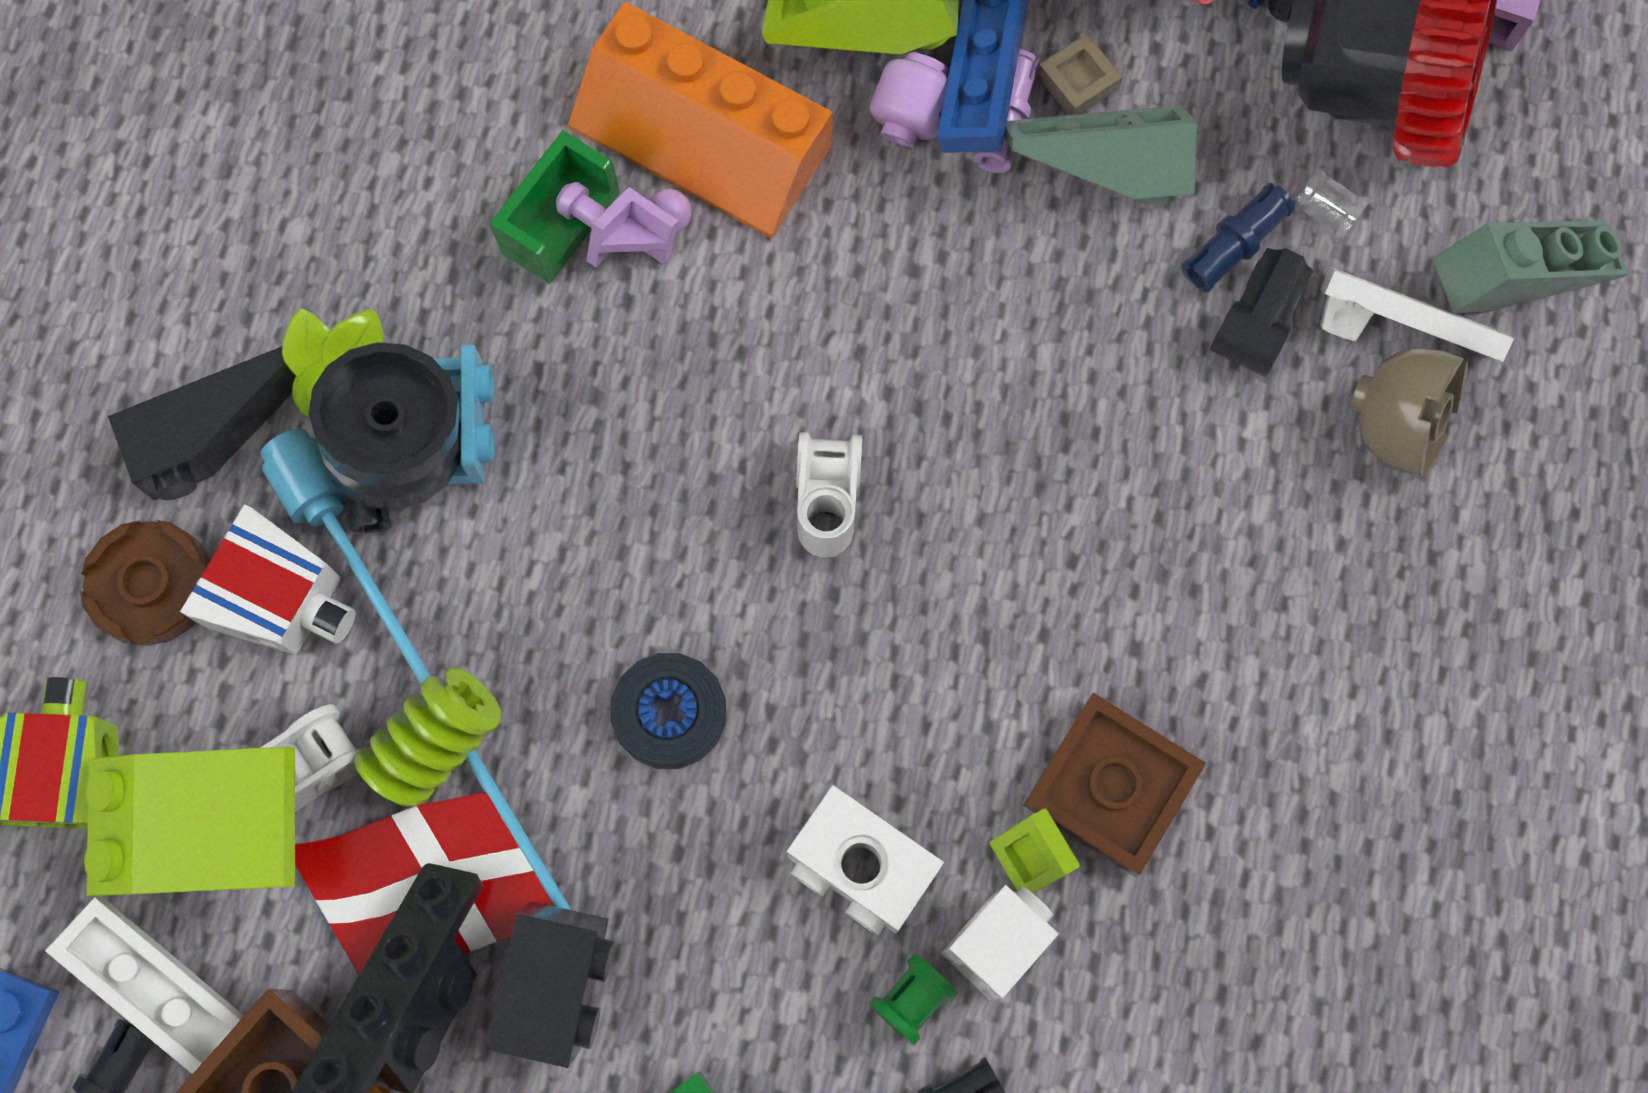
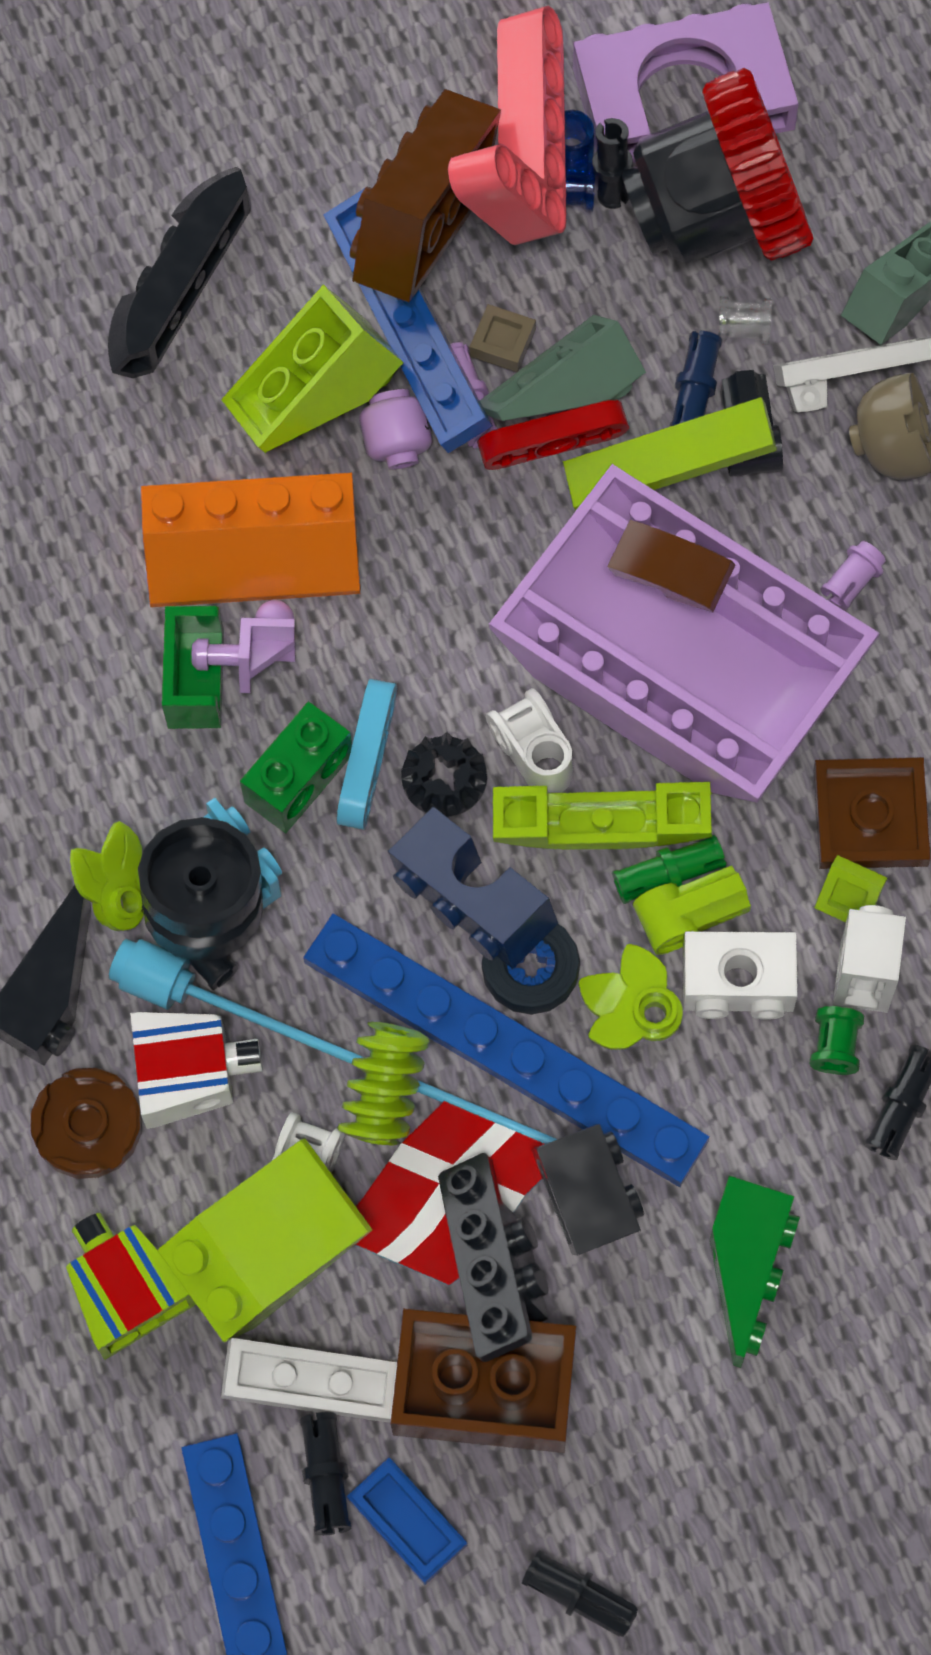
camera: 30 degrees left, 5 degrees down
none -> green brick [240,701,352,834]
none -> blue plate [303,913,710,1187]
none -> medium azure beam [337,679,397,830]
none -> dark blue arch [388,807,558,969]
none -> black gear [401,732,487,817]
none -> red beam [477,400,629,470]
none -> lavender slope [489,464,879,803]
none -> lime slope [493,782,712,850]
none -> lime tile [563,397,777,510]
none -> lime plate [578,944,683,1050]
none -> reddish brown slope [607,520,736,613]
none -> green pin [612,835,726,904]
none -> lime piece [632,865,751,955]
none -> lavender pin [820,541,886,610]

